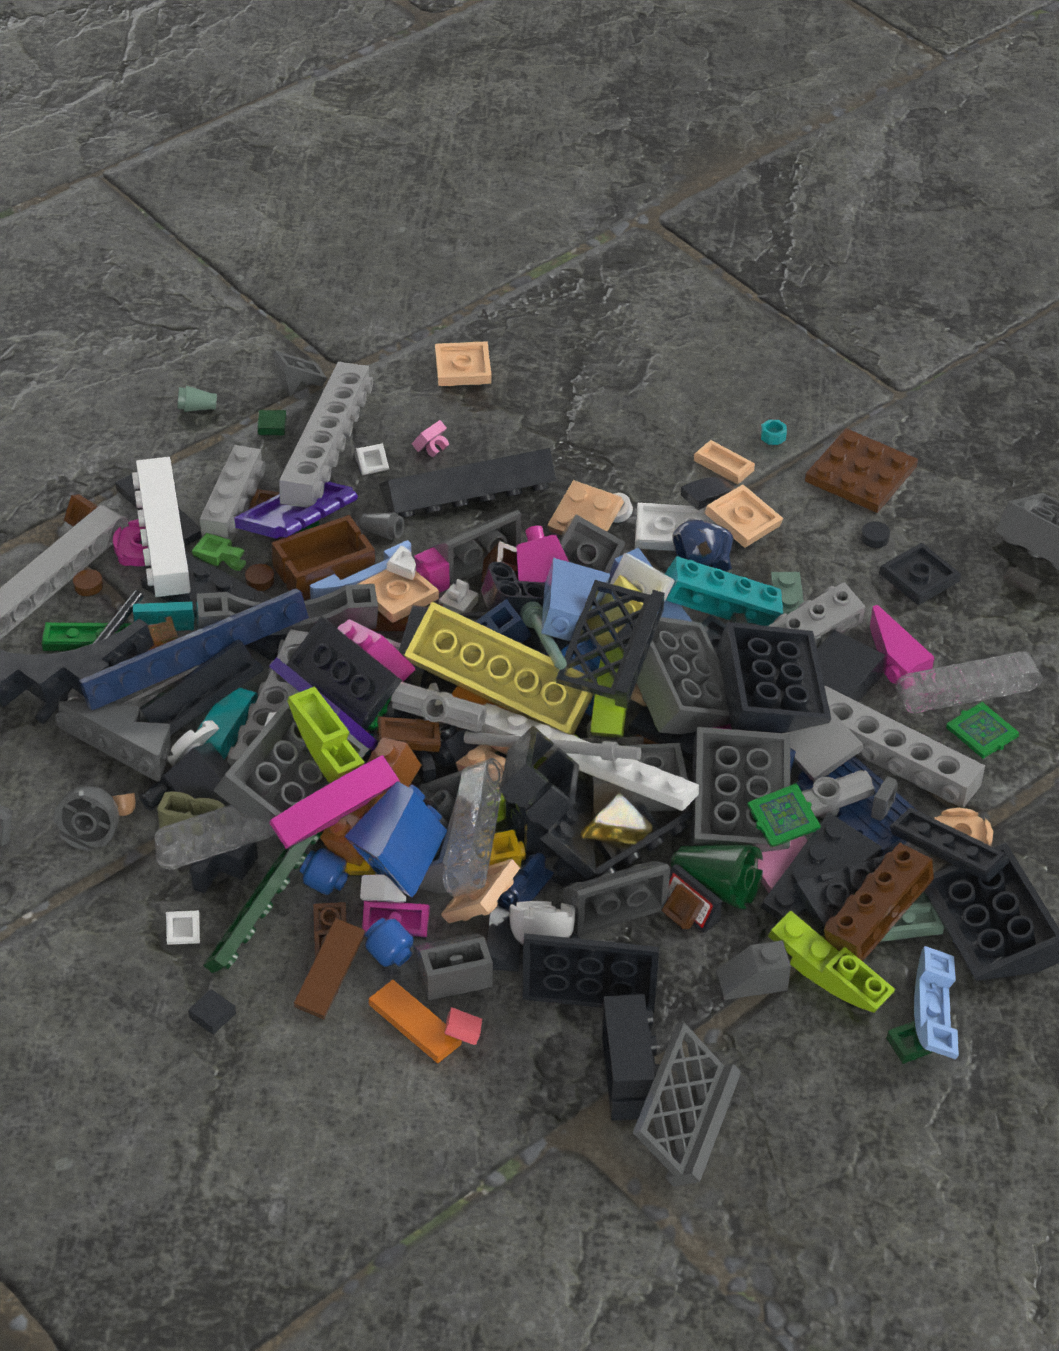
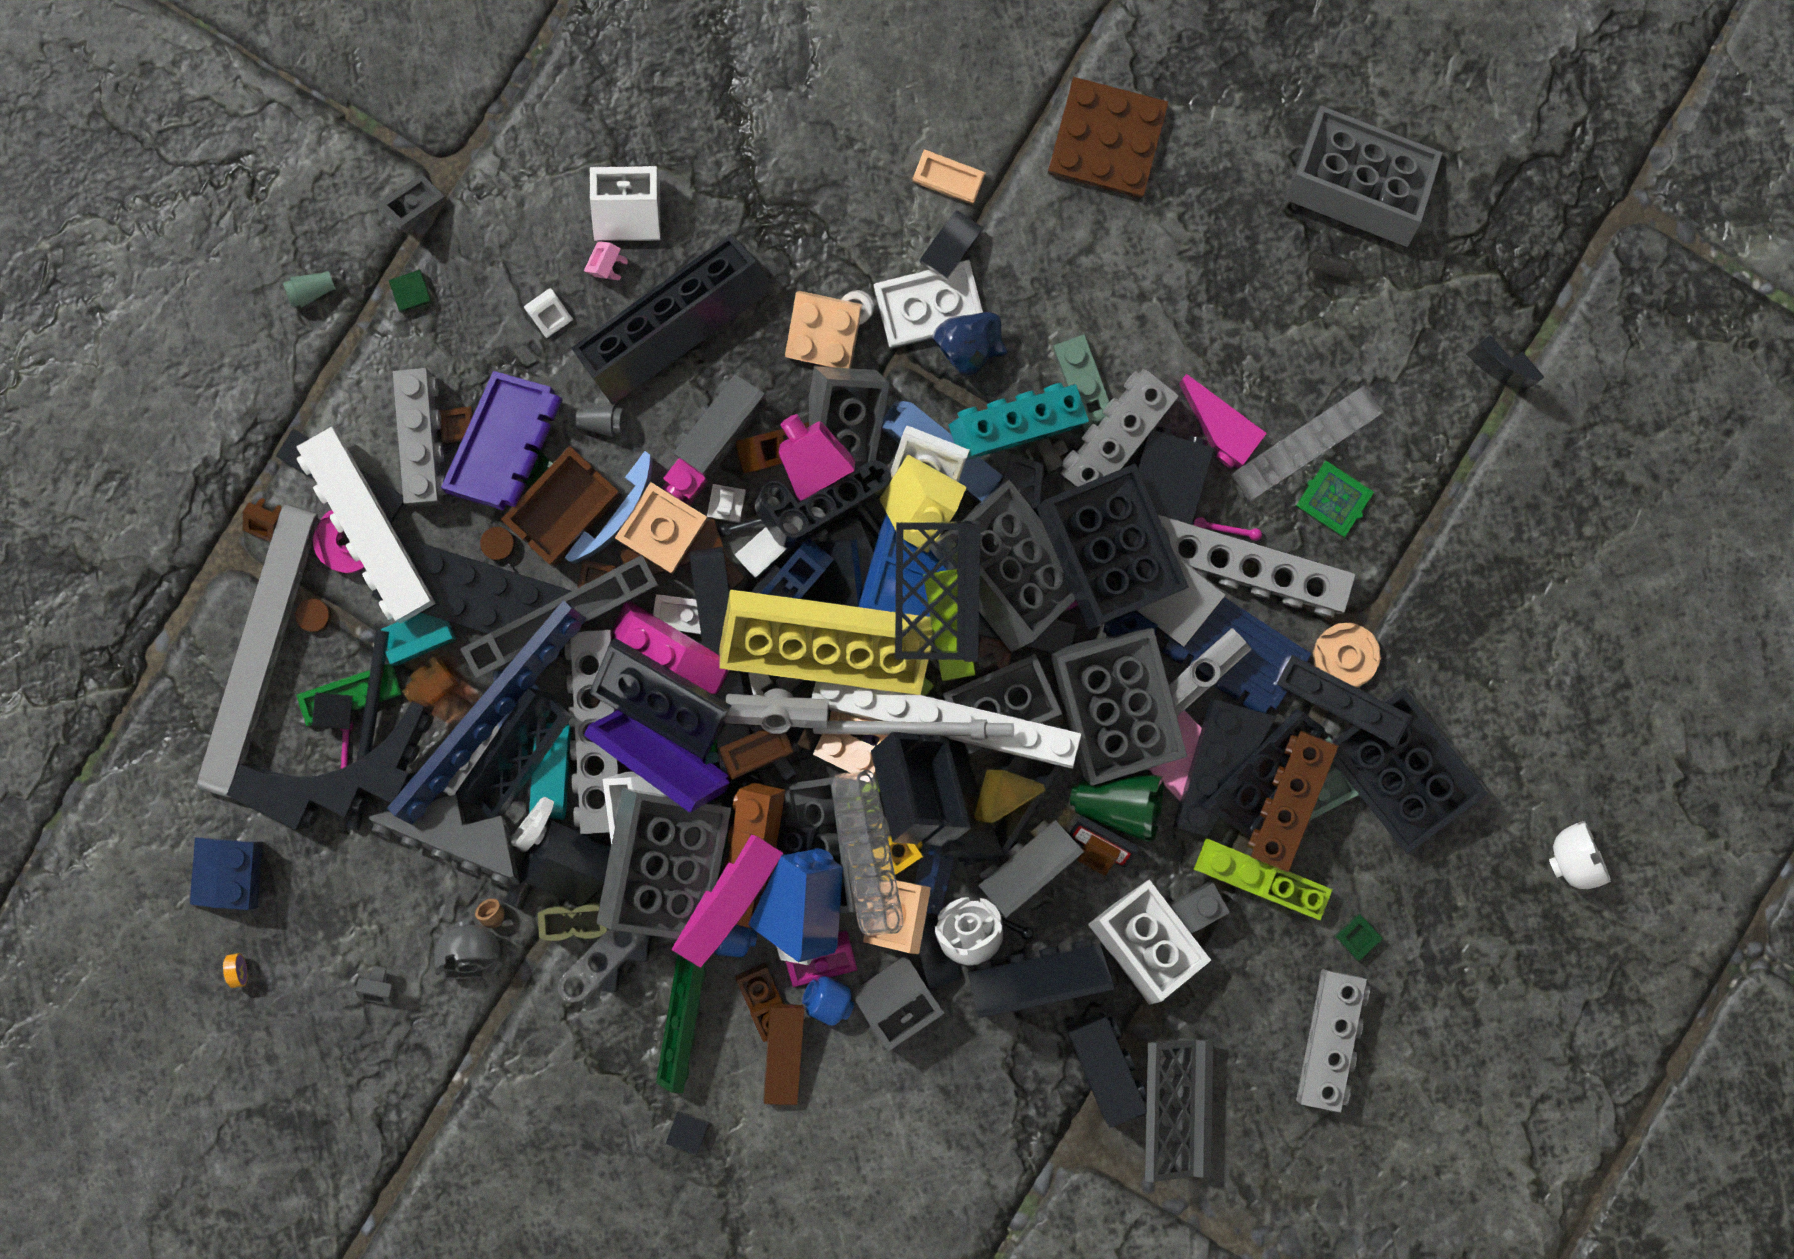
camera: 20 degrees left, 40 degrees up
white slope [166,910,200,945] -> none
bright green plate [192,533,246,571] -> none
light grey brick [279,362,373,508] -> none
lime slope [287,686,365,783] -> none
orange tile [369,980,462,1064] -> none
white tile [387,545,416,580] -> none
light nougat plate [435,341,491,386] -> none
coral tile [445,1007,482,1045] -> none
sand green piece [520,602,567,670] -> none
medium blue slope [541,558,610,641] -> none
light nougat plate [704,484,783,548] -> none
green piece [747,783,821,848] -> none
teal tile [761,420,787,445] -> none
black tile [861,521,890,548] -> none
dark grey tile [871,776,898,821] -> none
black plate [879,543,961,606] -> none
light blue slope [914,946,959,1059] -> none
none -> black slope [312,692,354,729]
none -> white slope [590,166,661,241]
none -> white slope [1088,880,1211,1005]
none -> light grey brick [1296,969,1370,1113]

